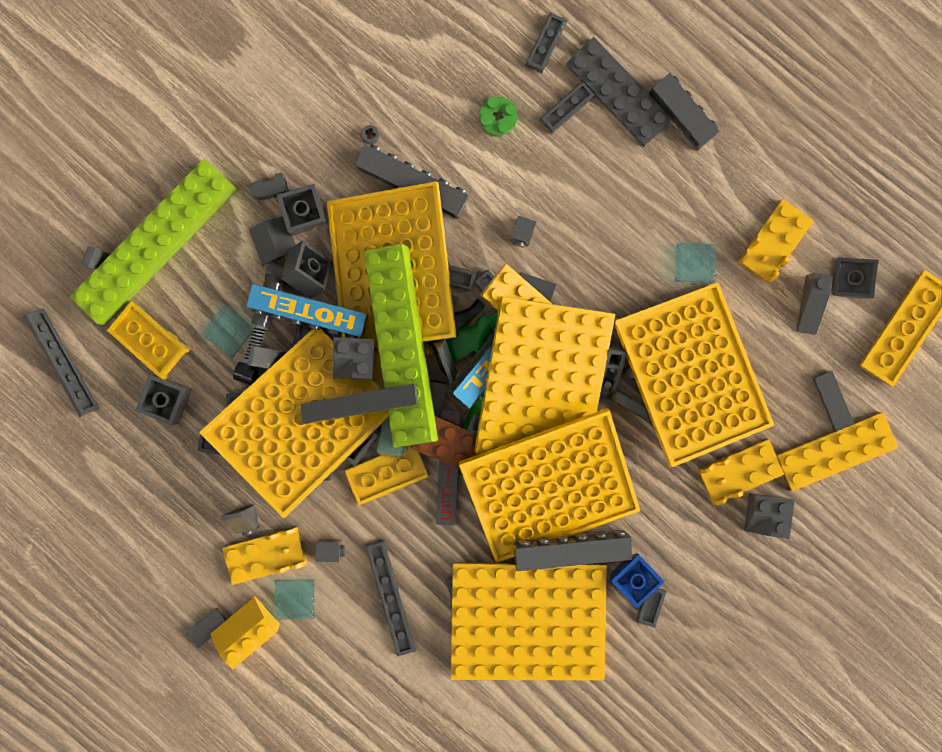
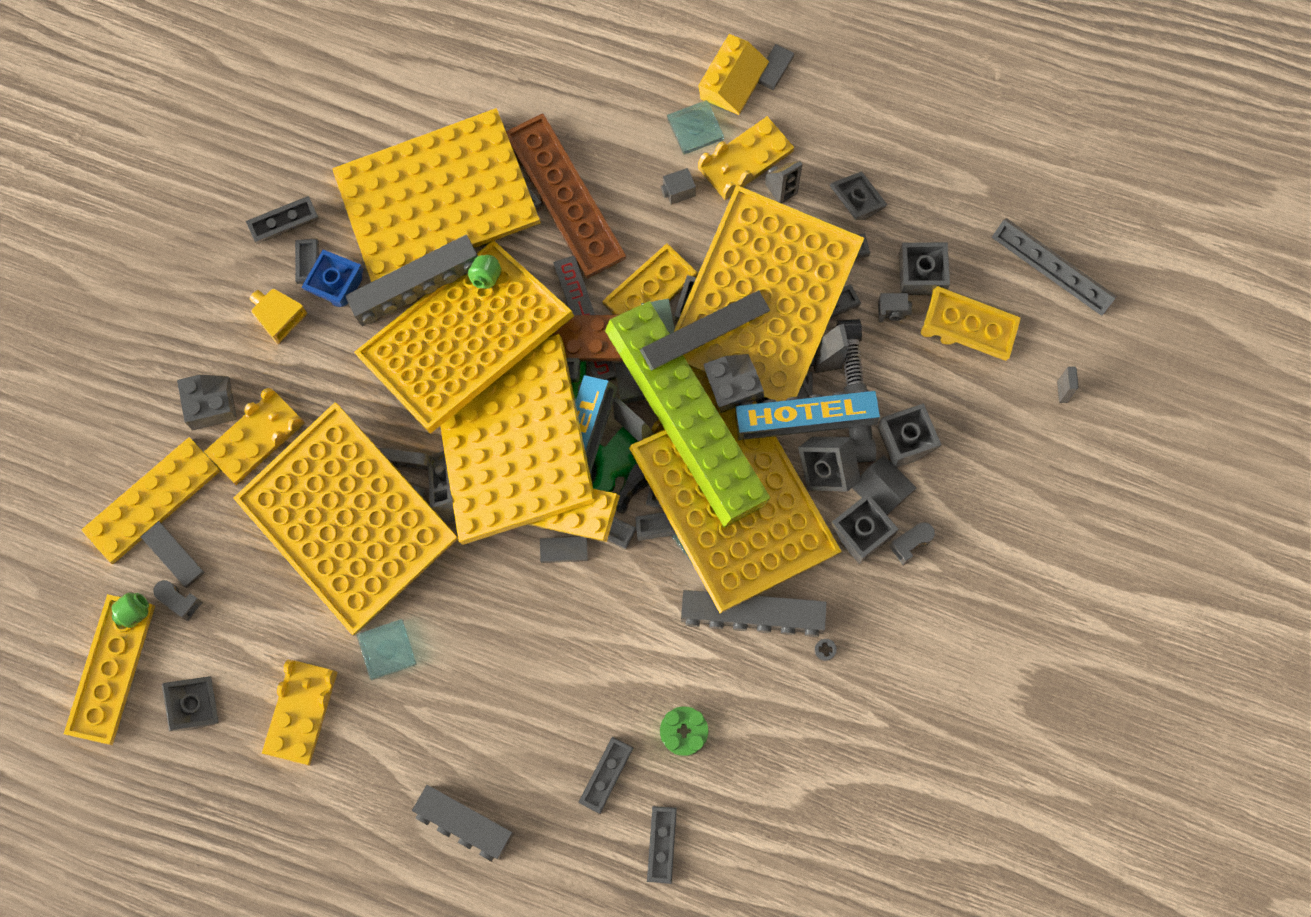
camera: 155 degrees right, 15 degrees down
lime brick [70,158,238,325] -> none
clear light blue tile [201,304,254,358] -> none
dark grey tile [366,540,416,657] -> none
dark grey brick [510,216,536,248] -> none
dark grey plate [566,37,672,147] -> none
dark grey slope [796,273,833,335] -> none
none -> bright green head [112,592,149,628]
none -> dark grey leg [153,580,203,621]
none -> dark grey brick [246,196,318,245]
none -> yellow torso [250,289,307,344]
none -> bright green head [468,255,502,289]
none -> dark orange plate [506,113,626,279]
none -> dark grey slope [830,171,887,220]
none -> dark grey slope [877,403,942,469]
none -> dark grey brick [878,293,912,323]

